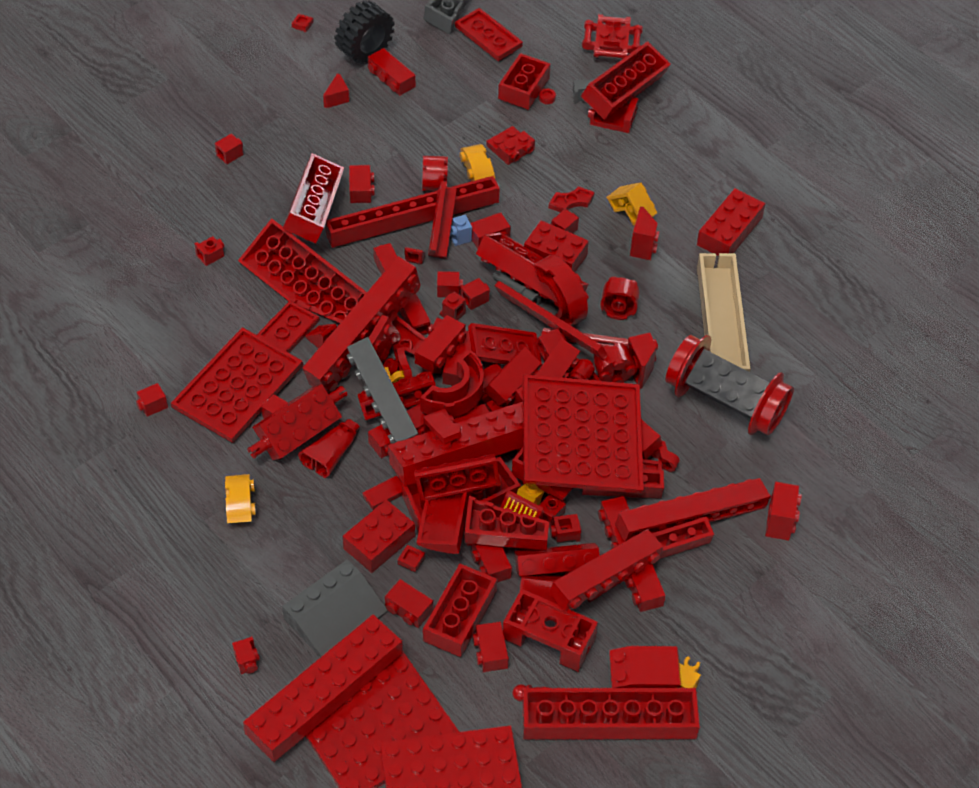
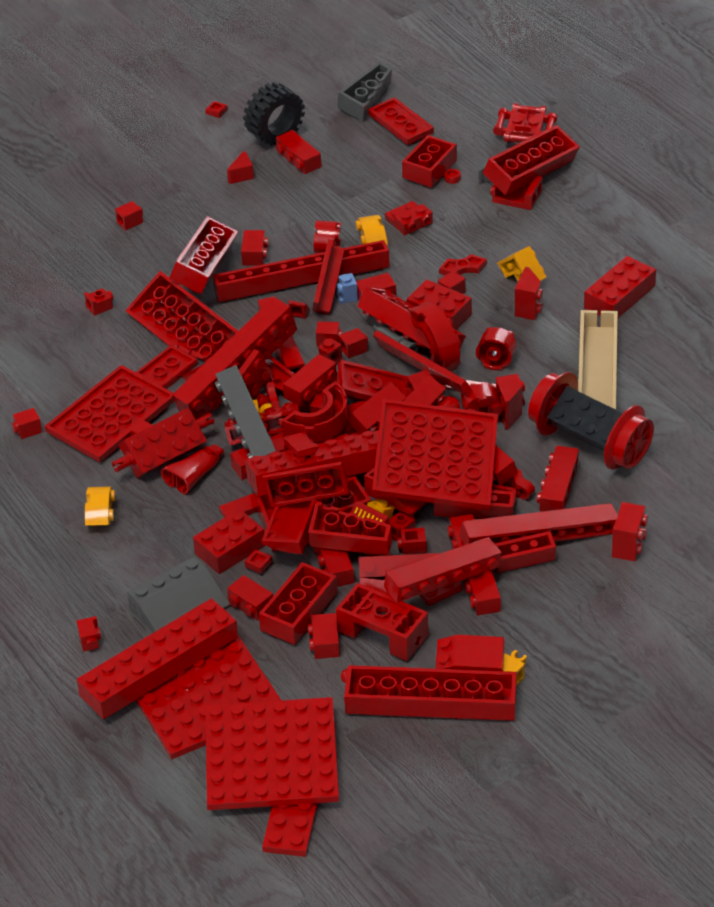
camera: 10 degrees right, 10 degrees down
none -> red brick [537,445,579,512]

